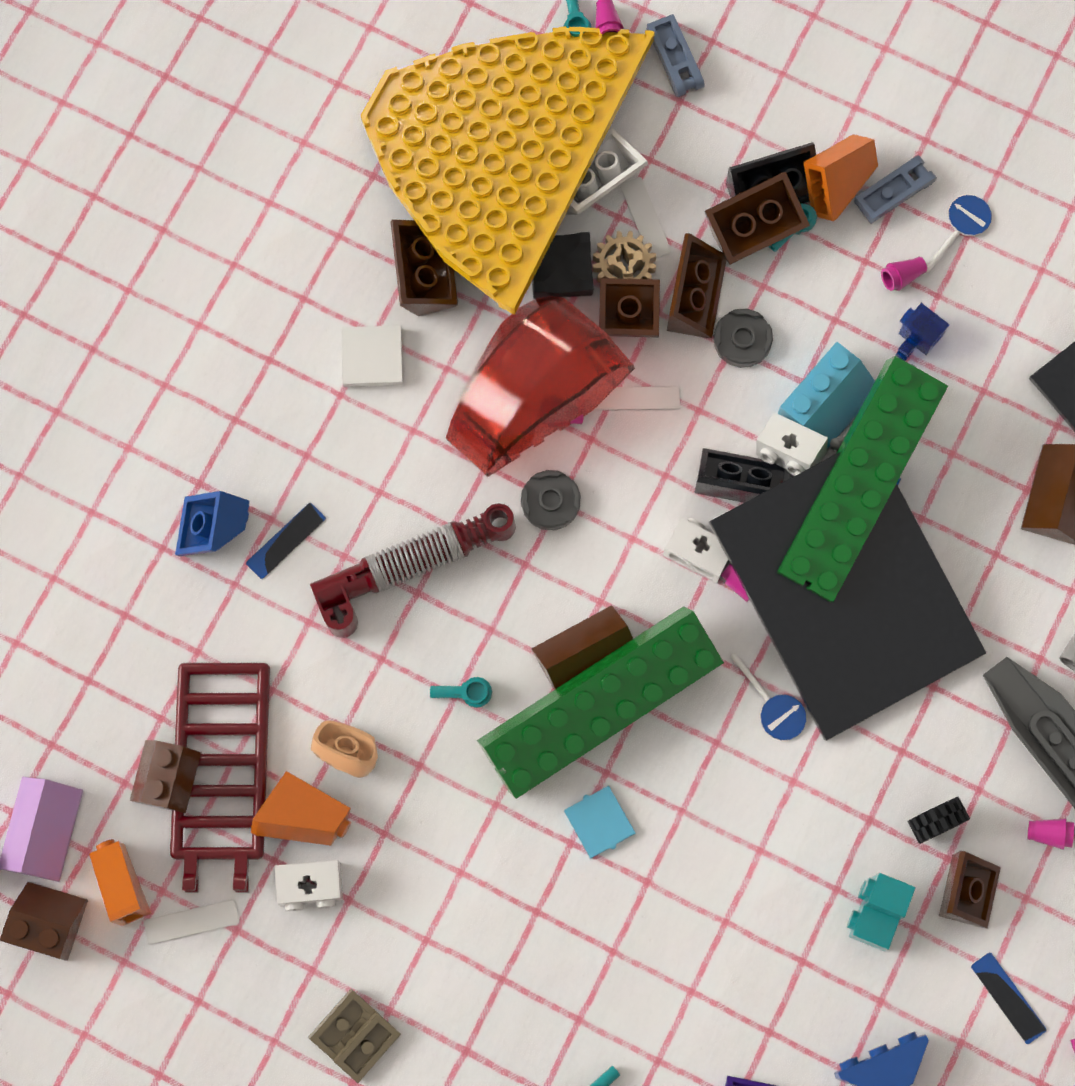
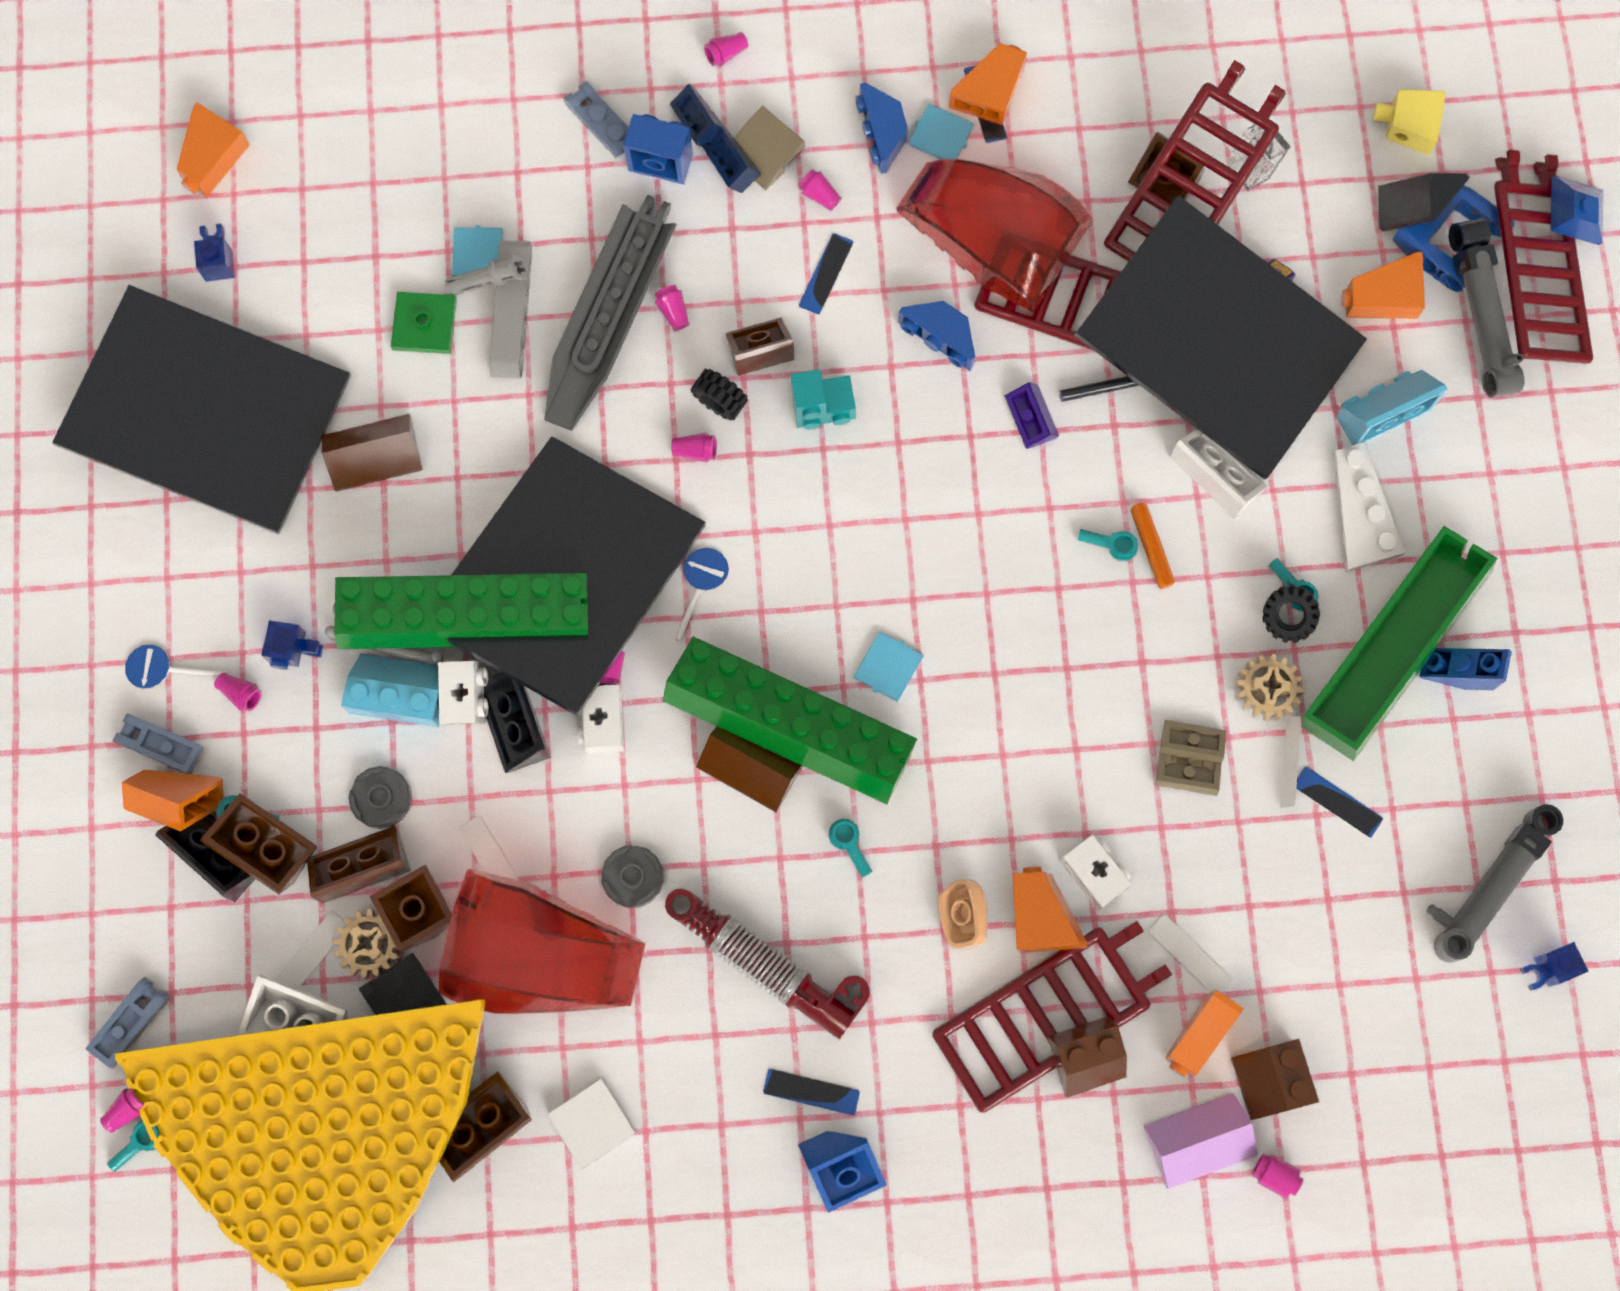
camera: 120 degrees left, 0 degrees up
none -> dark pink cone [671,432,717,462]

